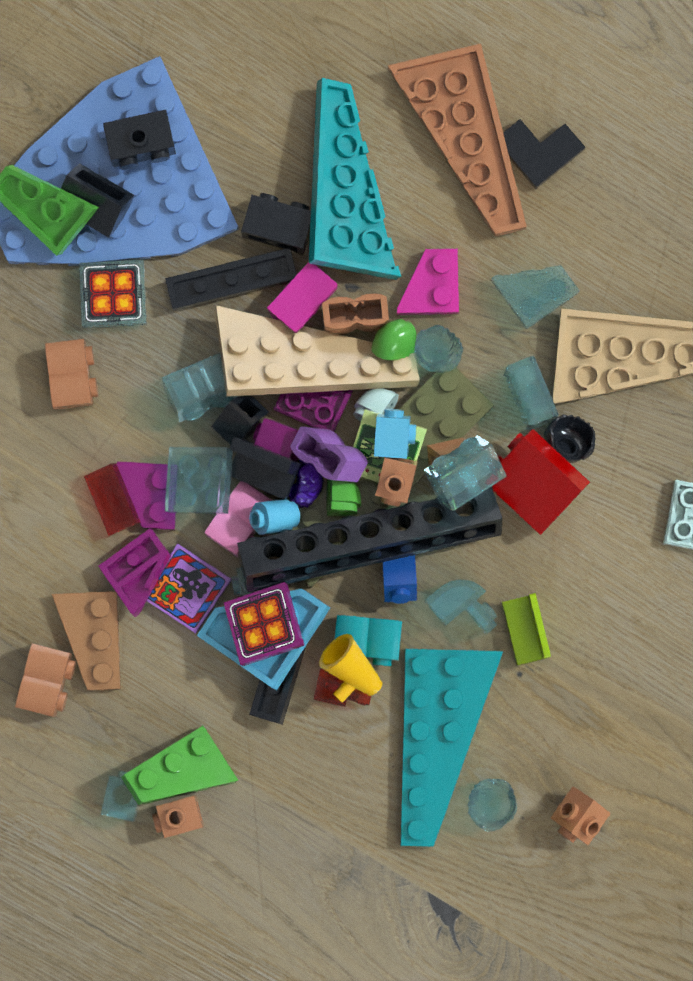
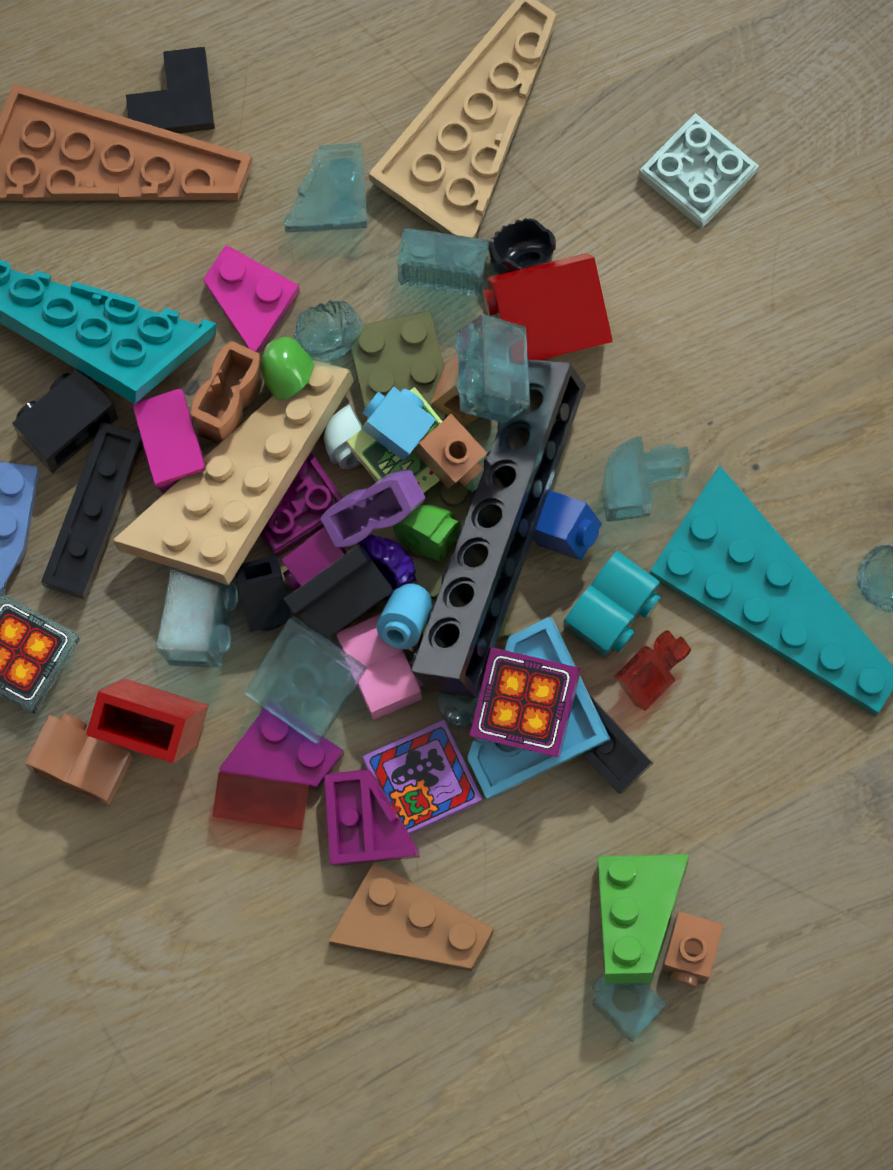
camera: 60 degrees left, 10 degrees down
nougat brick [15,643,76,717] -> none
yellow piece [319,634,383,703] -> none
lime panel [502,593,551,666] -> none
none -> red brick [86,678,209,763]

